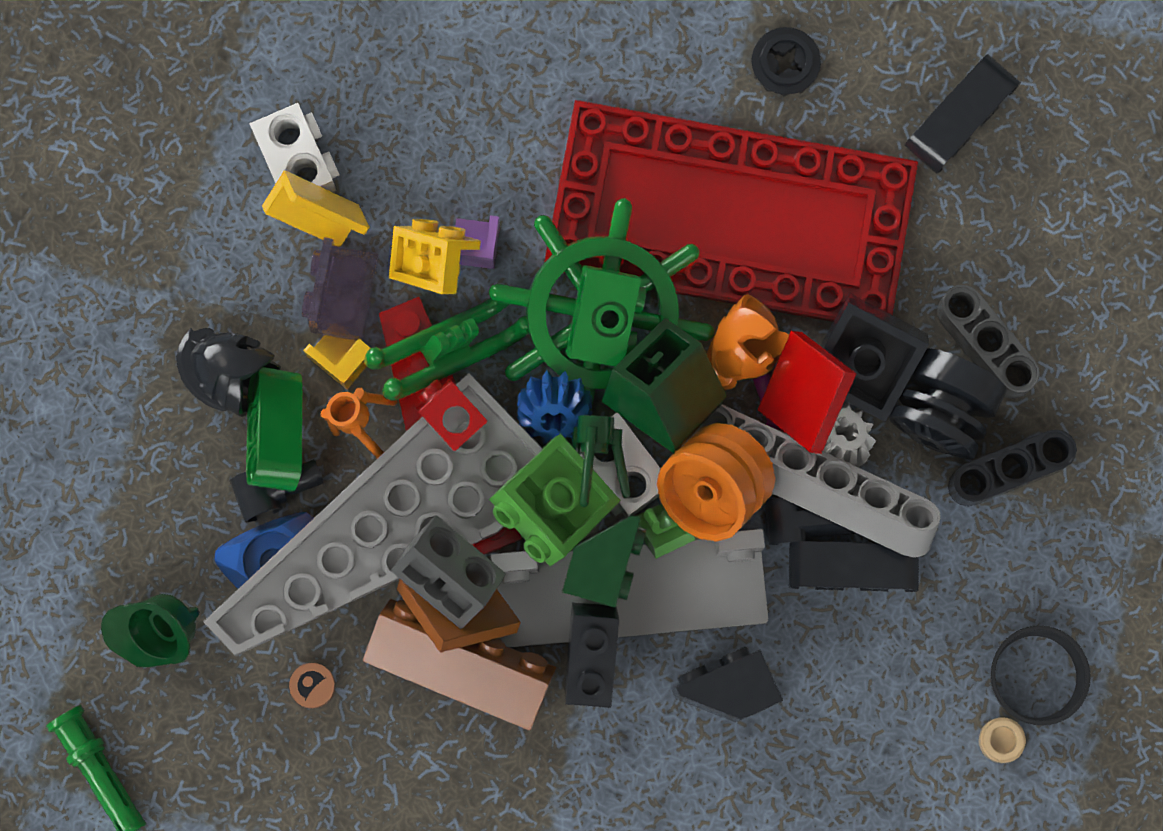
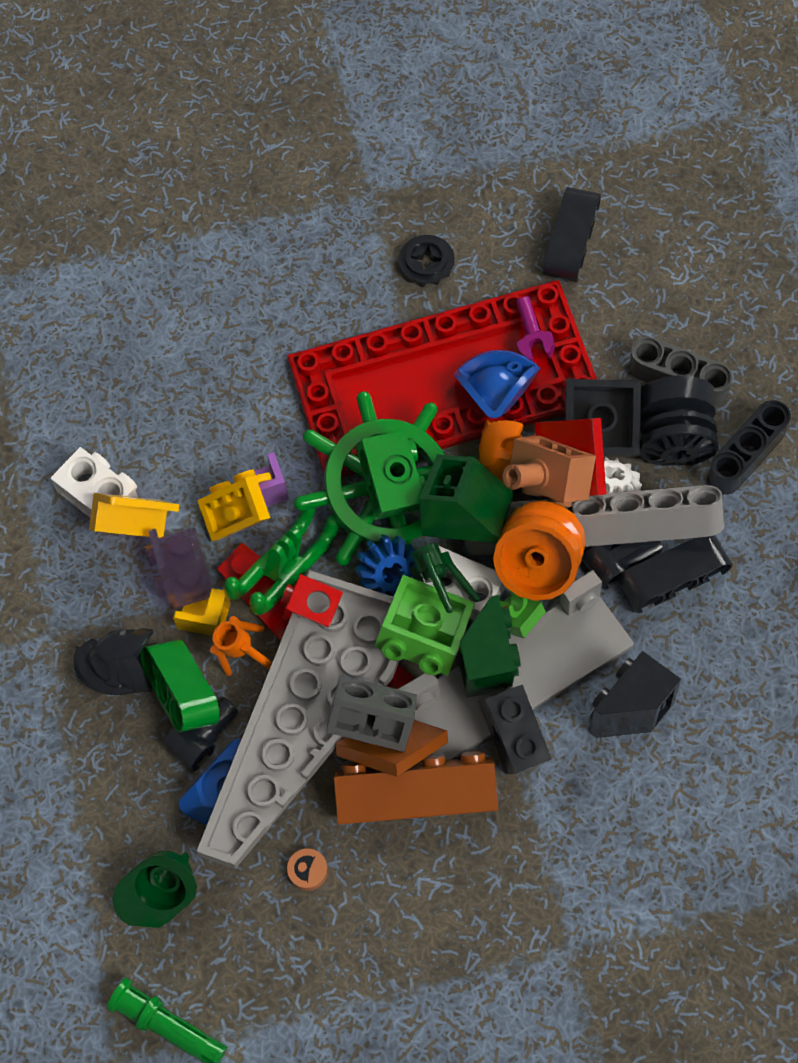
camera: 20 degrees left, 15 degrees down
none -> blue hat [454,350,540,418]
none -> nougat brick [503,436,596,507]
none -> magenta bar [516,297,555,362]

